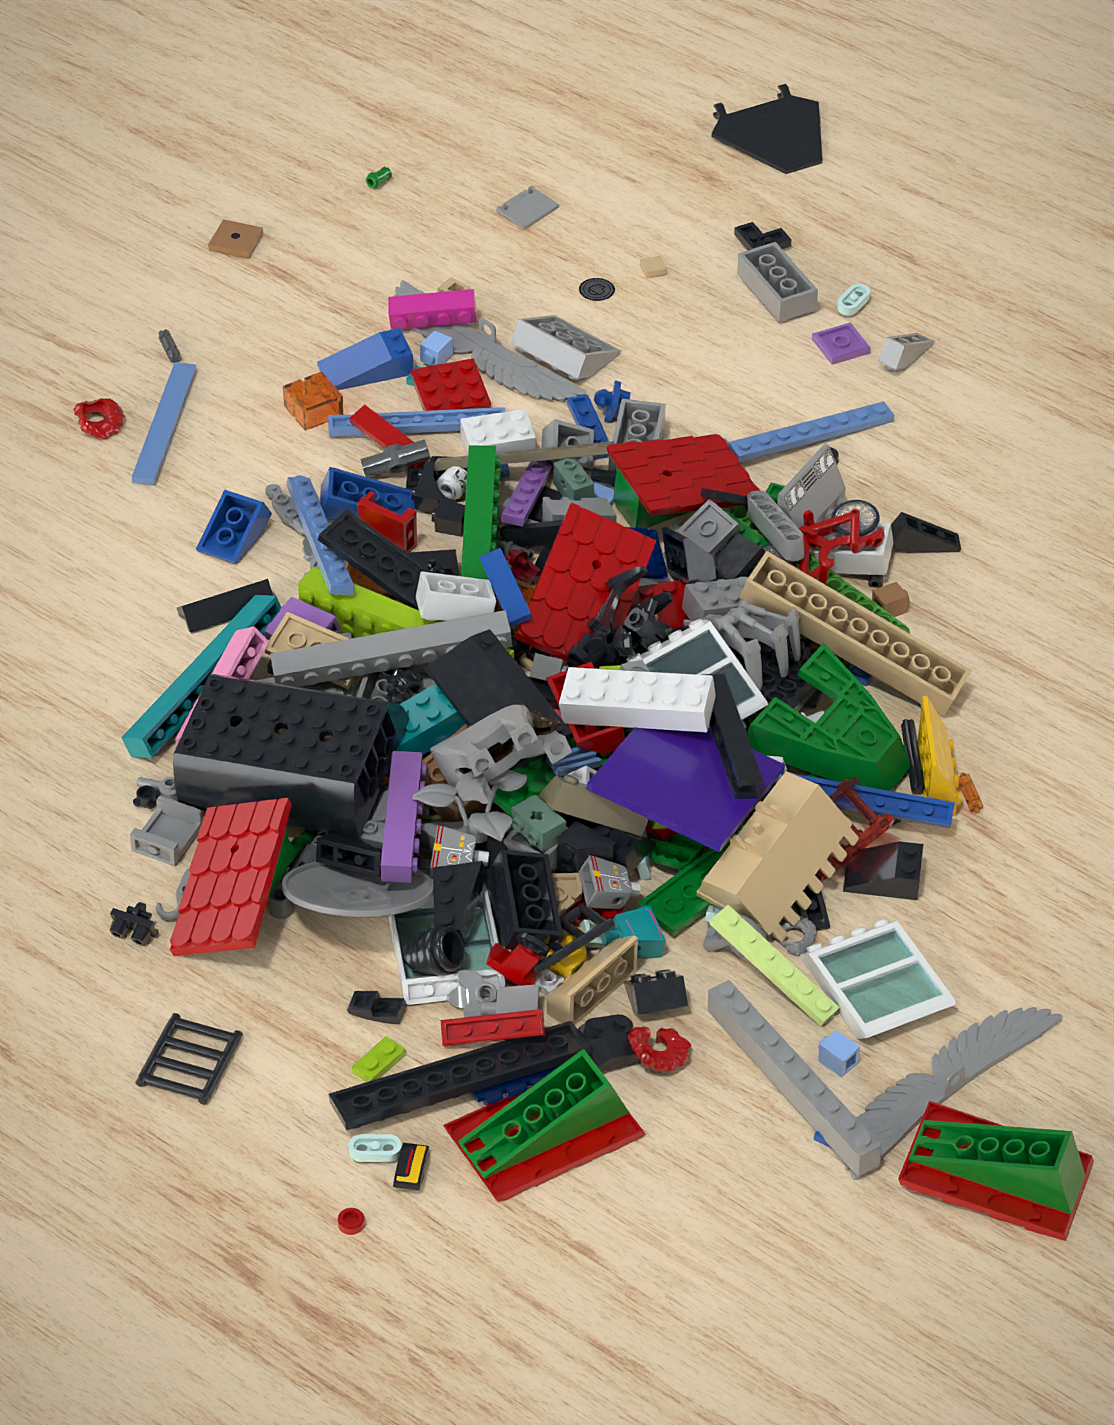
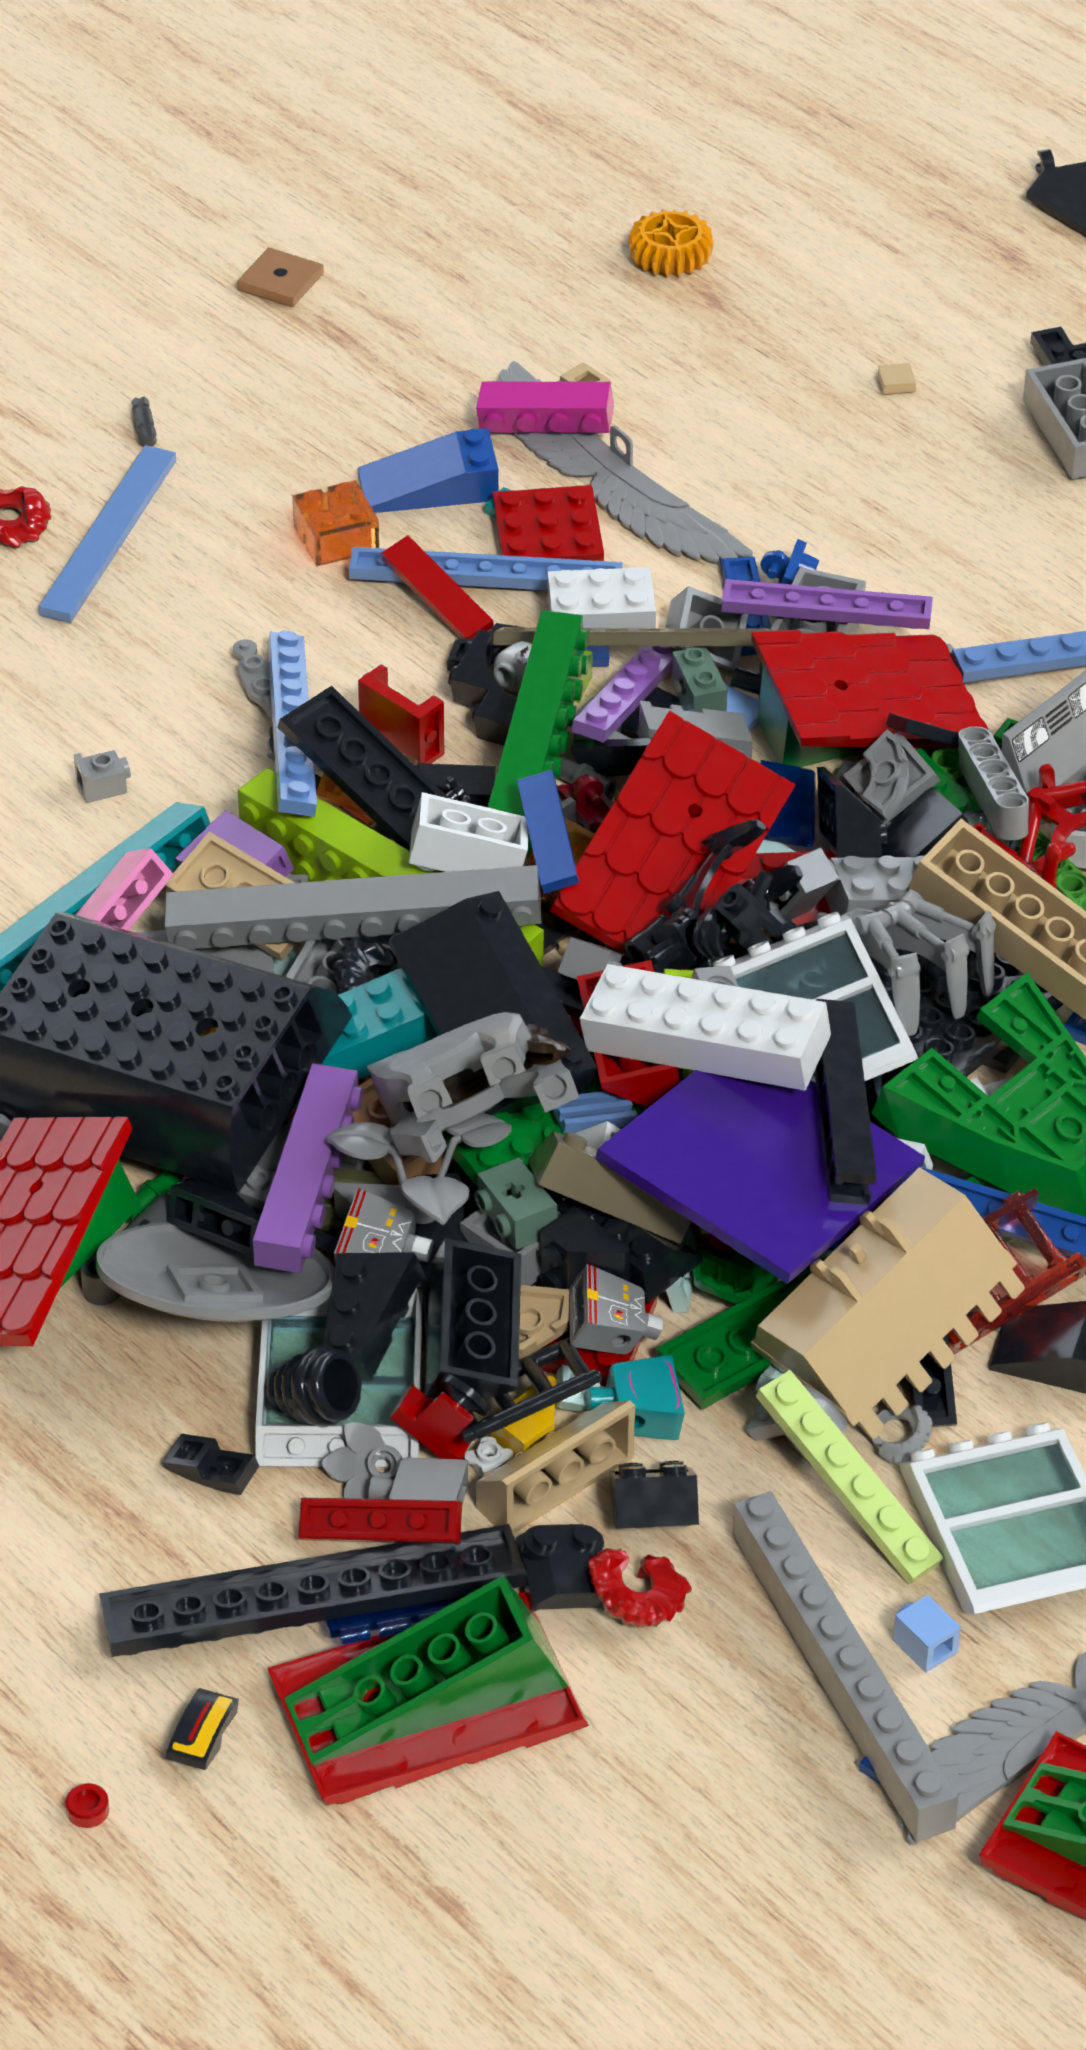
camera: 10 degrees right, 0 degrees up
black panel [177,579,273,633] -> none
blue slope [196,489,272,564] -> none
blue slope [320,467,415,520] -> none
light aqua plate [348,1134,402,1162] -> none
lime plate [352,1036,406,1082] -> none
dark grey piece [360,439,431,478] -> none
green pin [366,166,392,188] -> none
light blue brick [420,331,453,366] -> none
light grey piece [496,186,559,230] -> none
light grey slope [510,315,621,381] -> none
sticker [579,278,615,301] -> none
none -> light grey brick [74,750,131,803]
none -> light orange gear [629,209,713,277]
none -> medium lavender plate [721,579,933,630]
none -> light grey brick [769,848,840,920]
none -> light grey tile [860,729,909,821]

